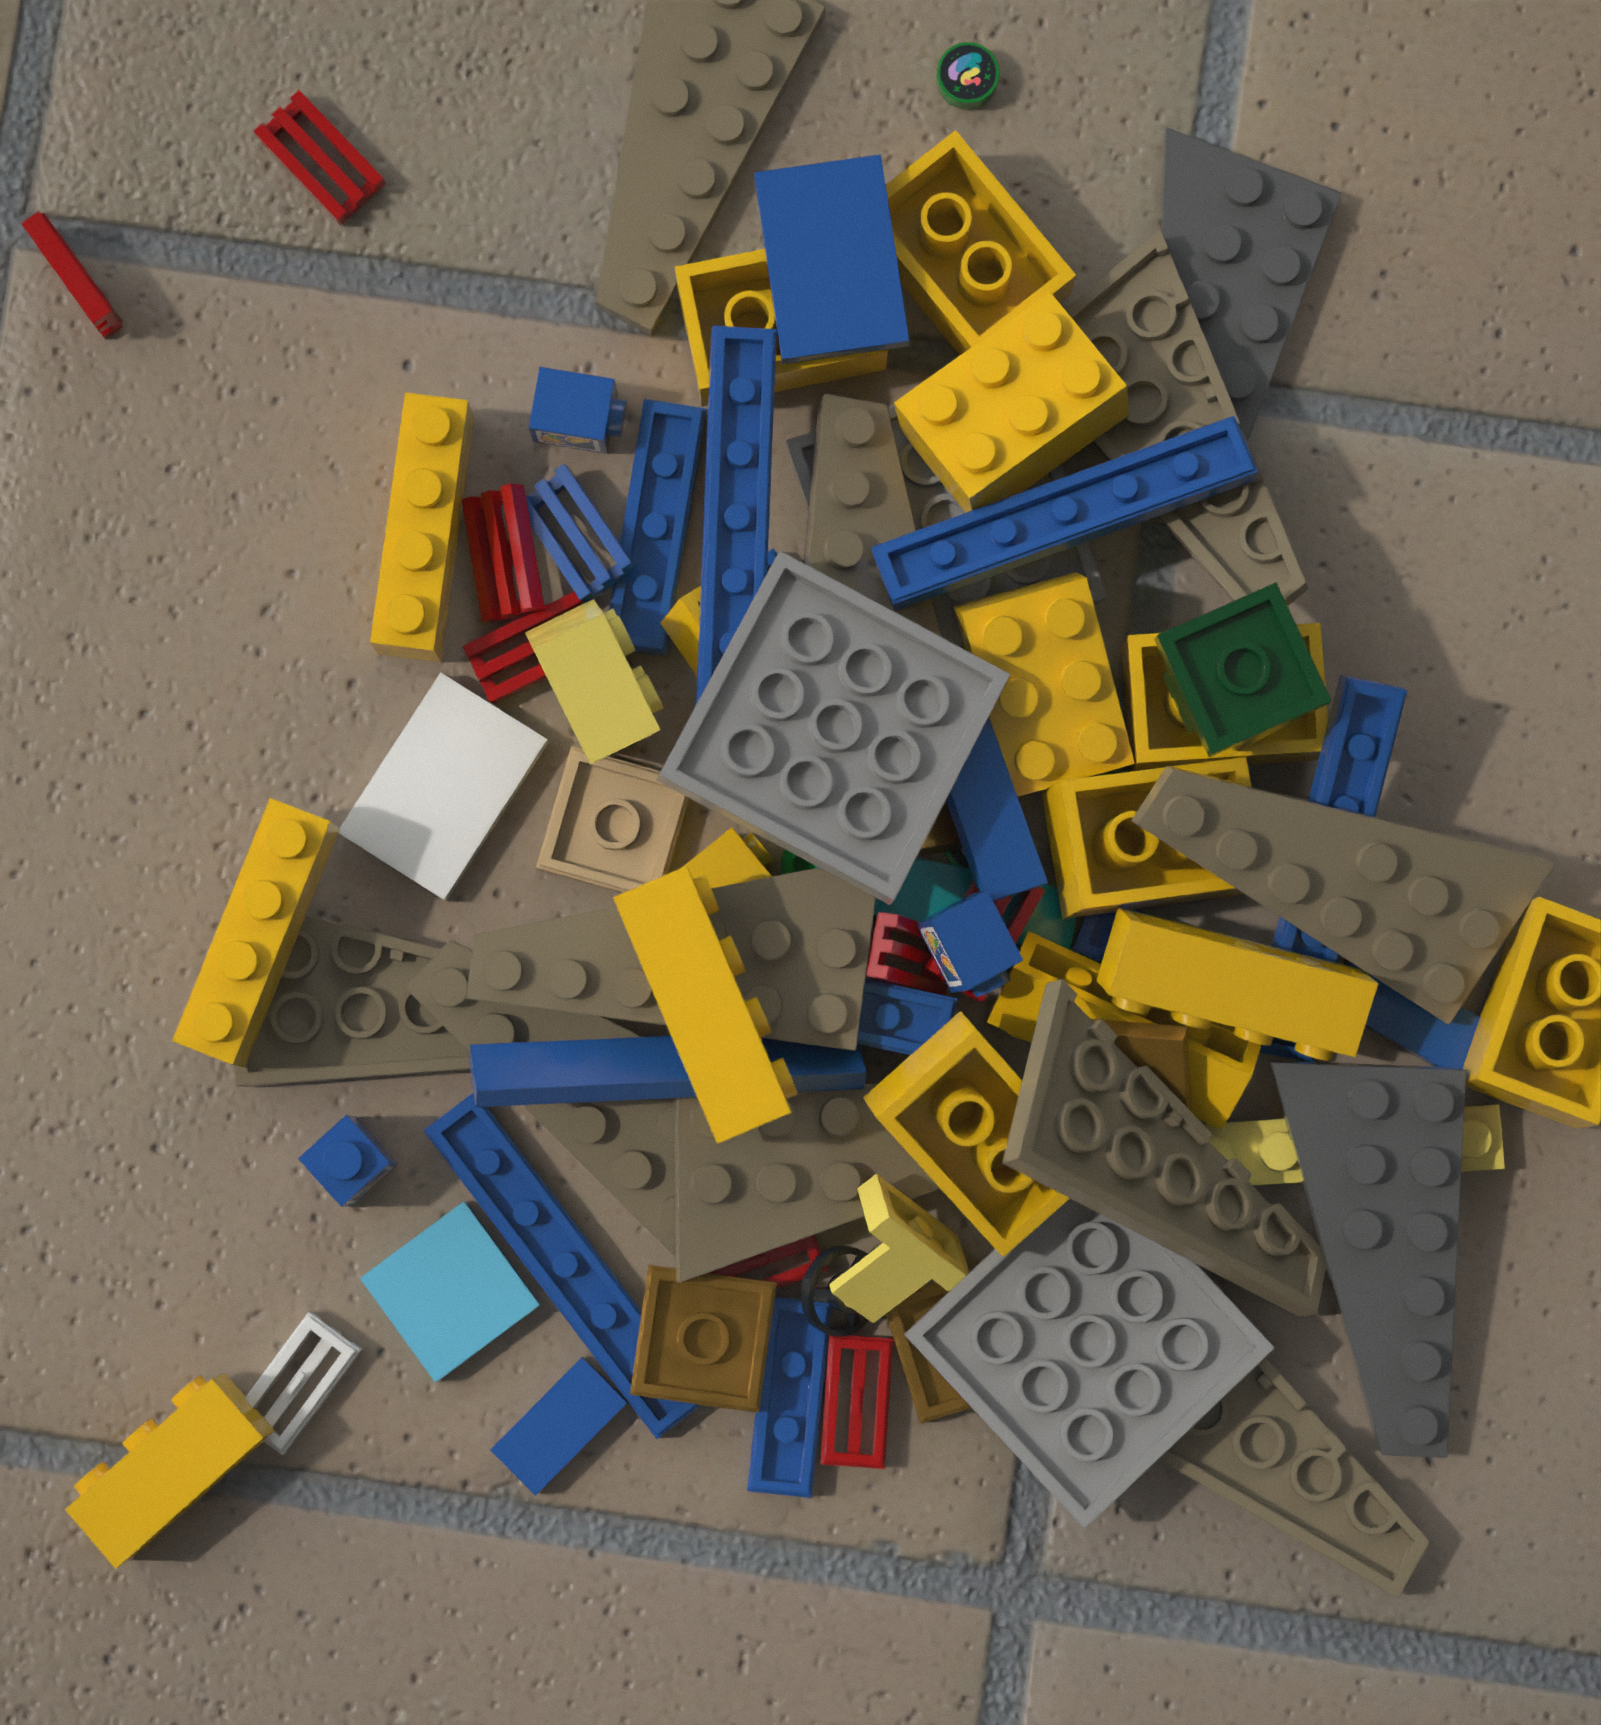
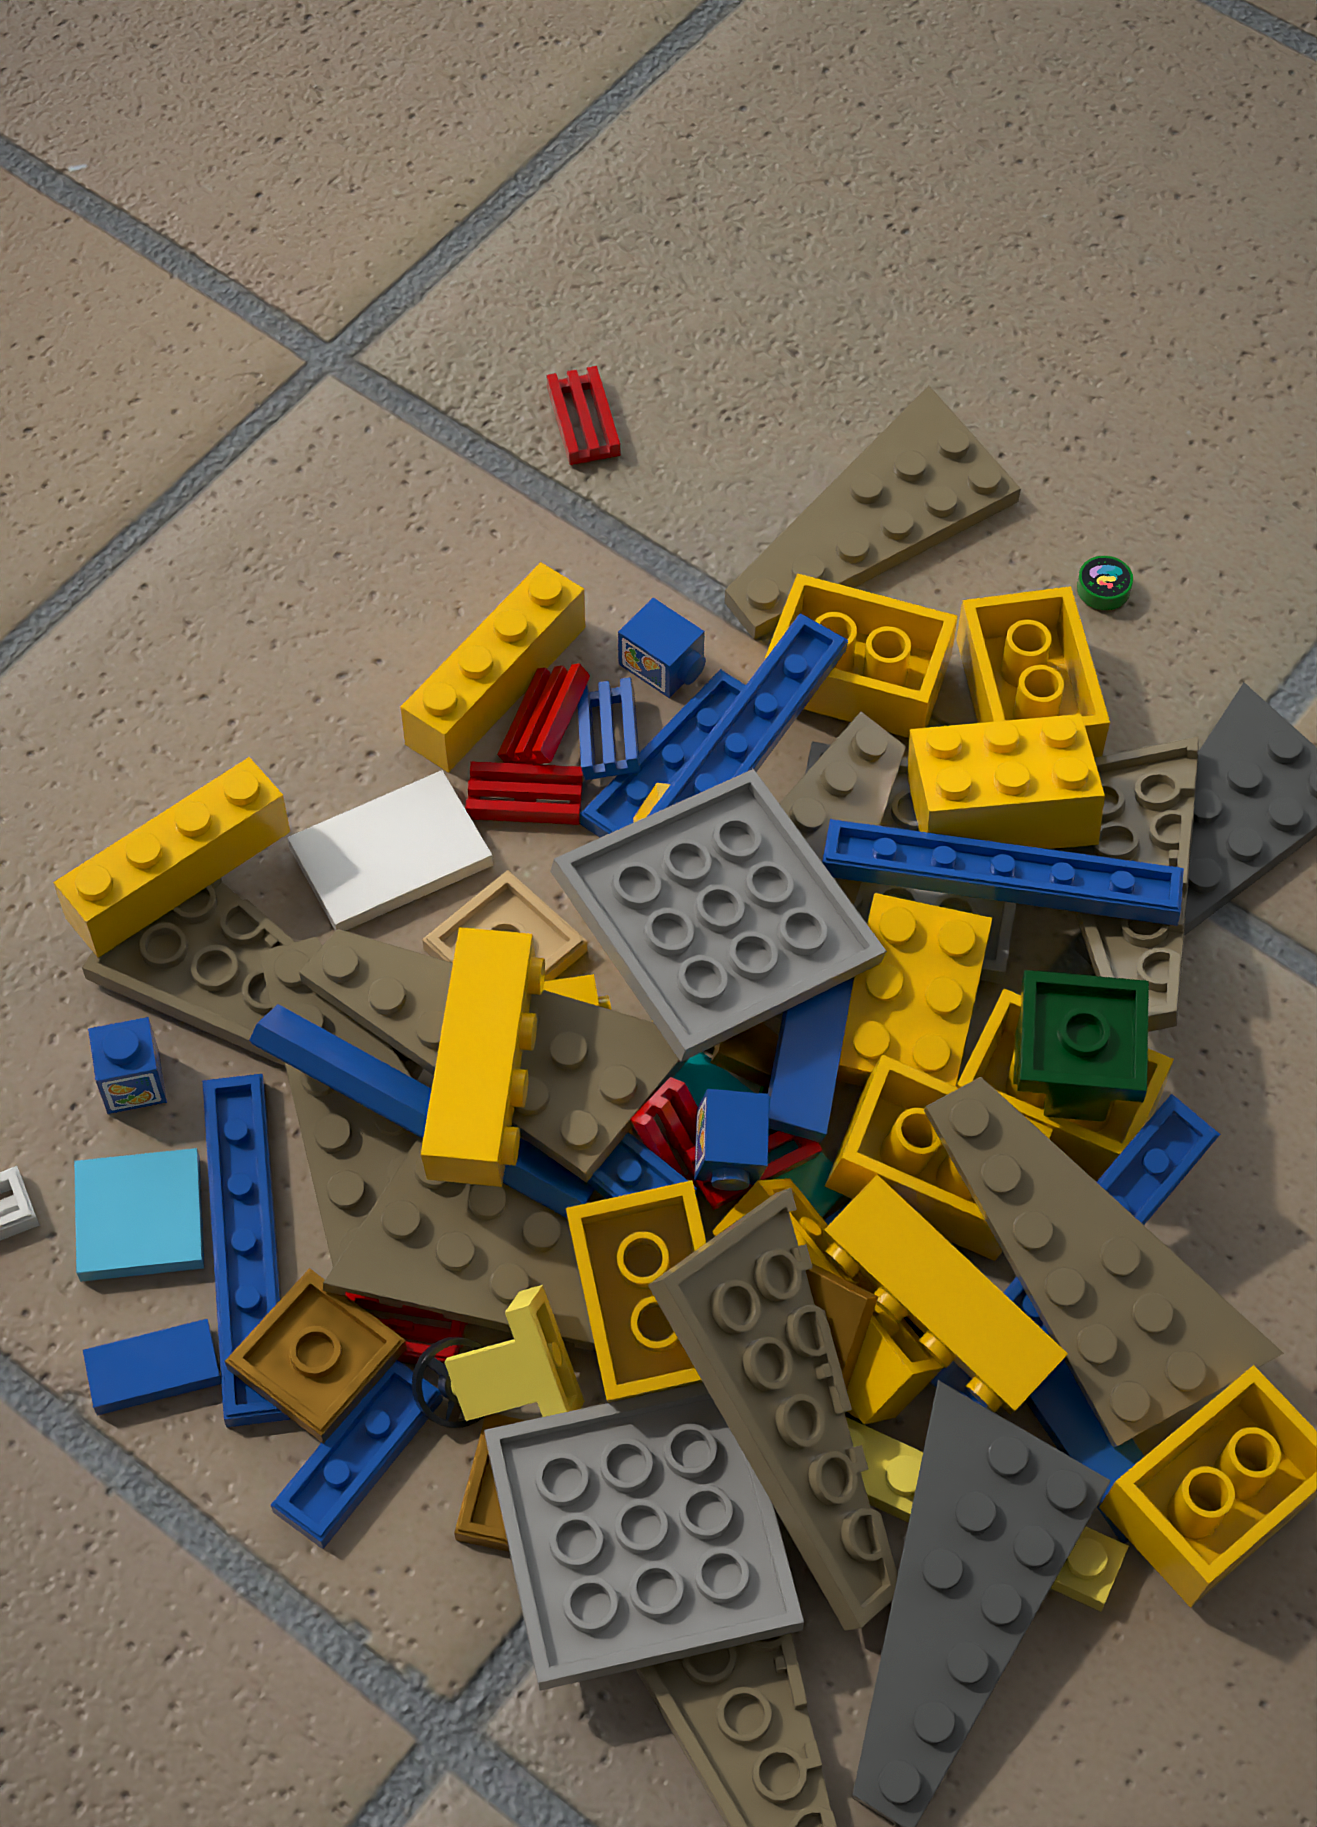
camera: 30 degrees right, 25 degrees down
red tile [21,211,123,339] -> none
light yellow brick [525,599,664,765] -> none
blue tile [754,154,909,365] -> none
red tile [820,1335,894,1469] -> none

